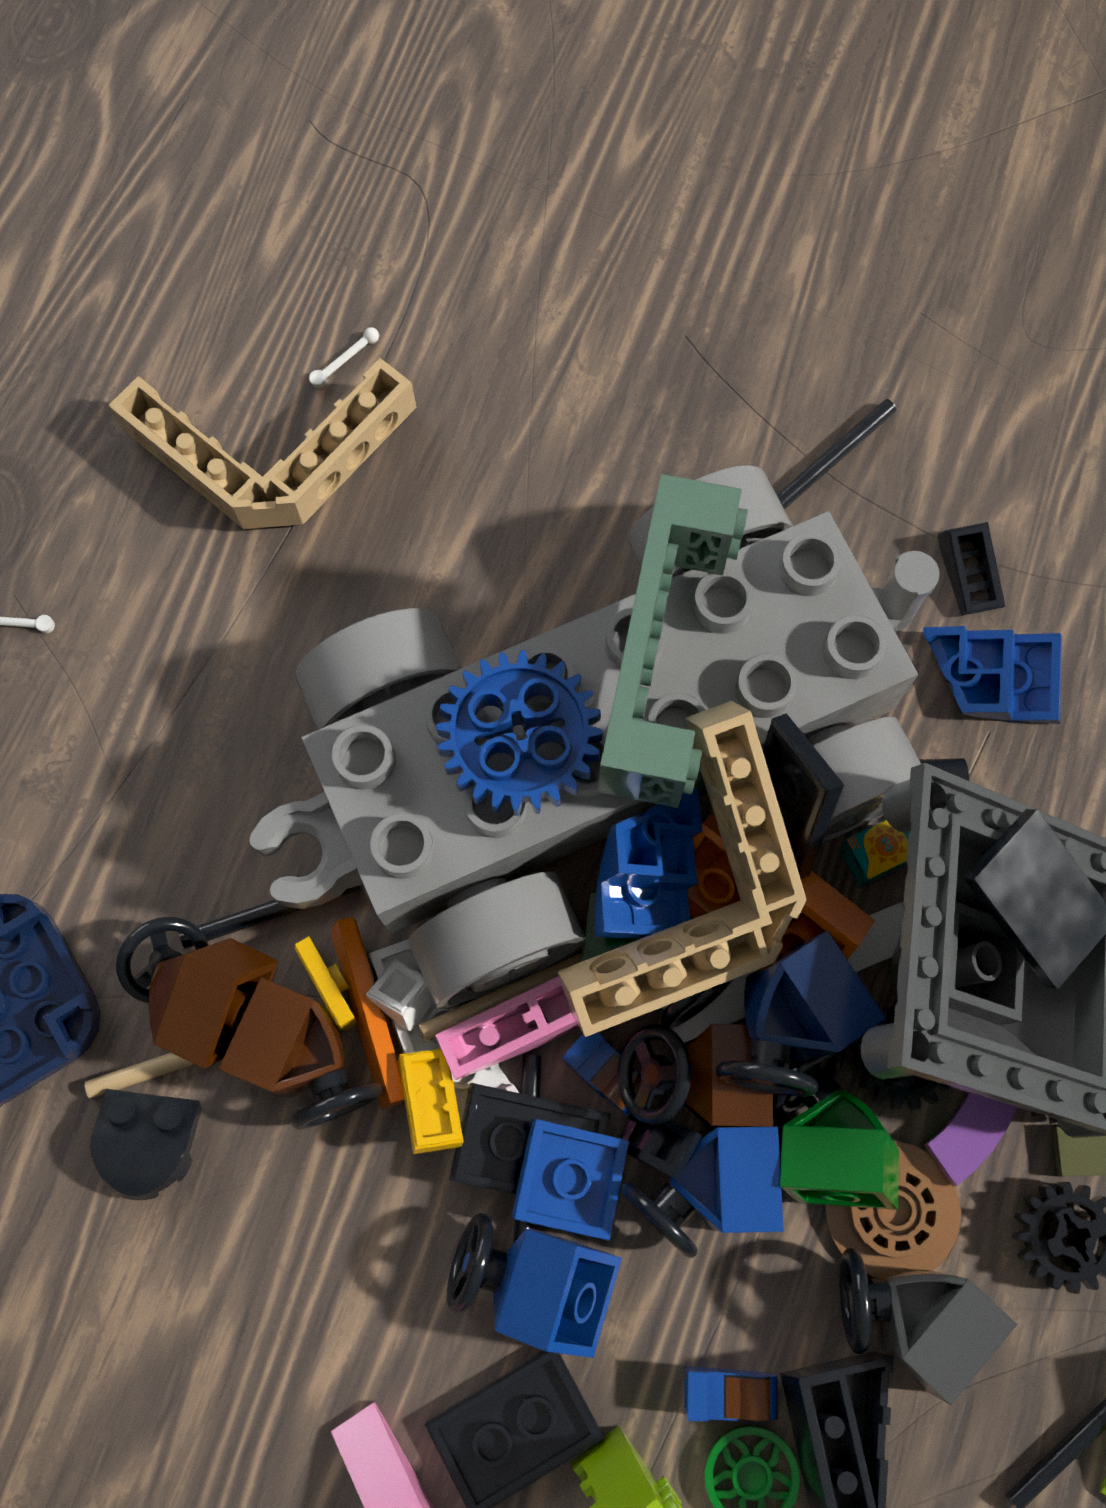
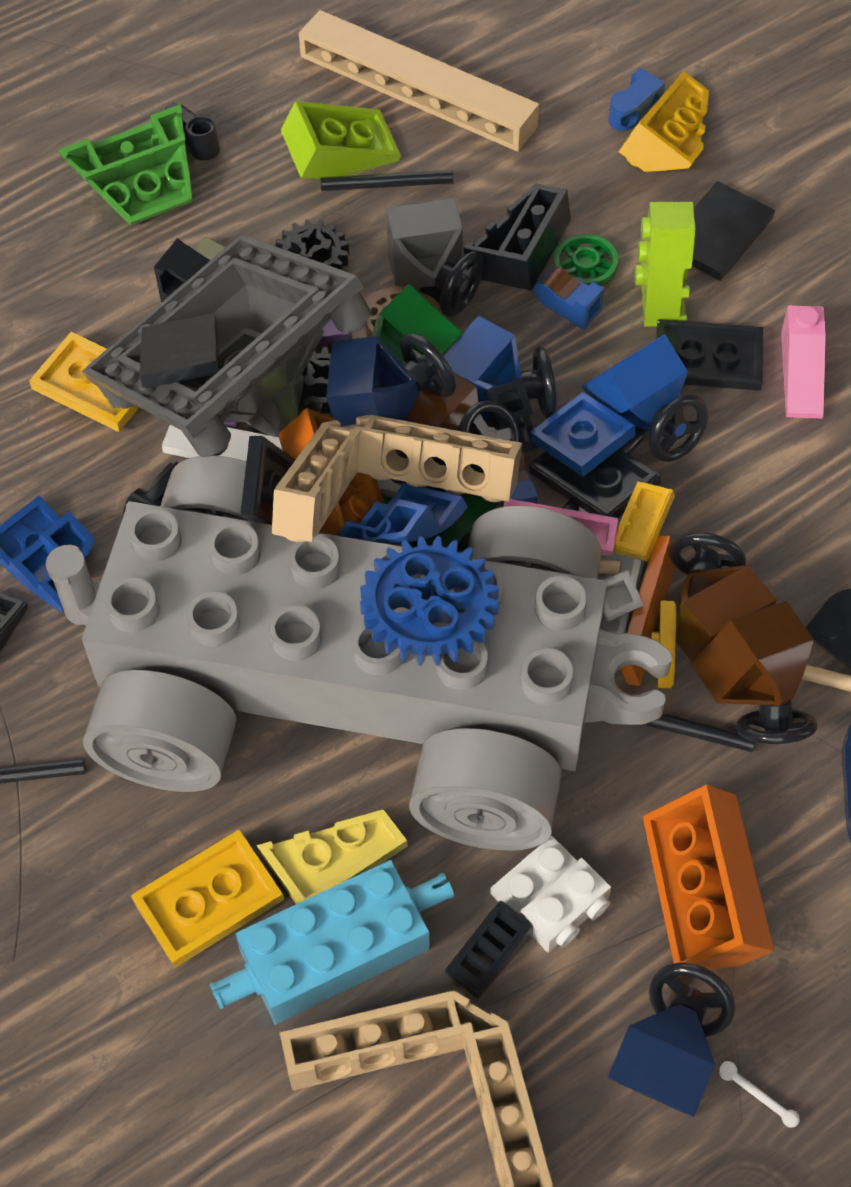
camera: 145 degrees left, 15 degrees down
white hinge [309,327,379,389] -> none
sand green plate [598,474,748,808] -> none
none -> yellow plate [131,830,284,968]
none -> medium azure brick [209,860,454,1025]
none -> light yellow wing [257,809,407,904]
none -> black slope [445,900,533,999]
none -> white plate [490,835,611,953]
none -> dark blue piece [608,962,735,1117]
none -> orange slope [642,784,775,970]

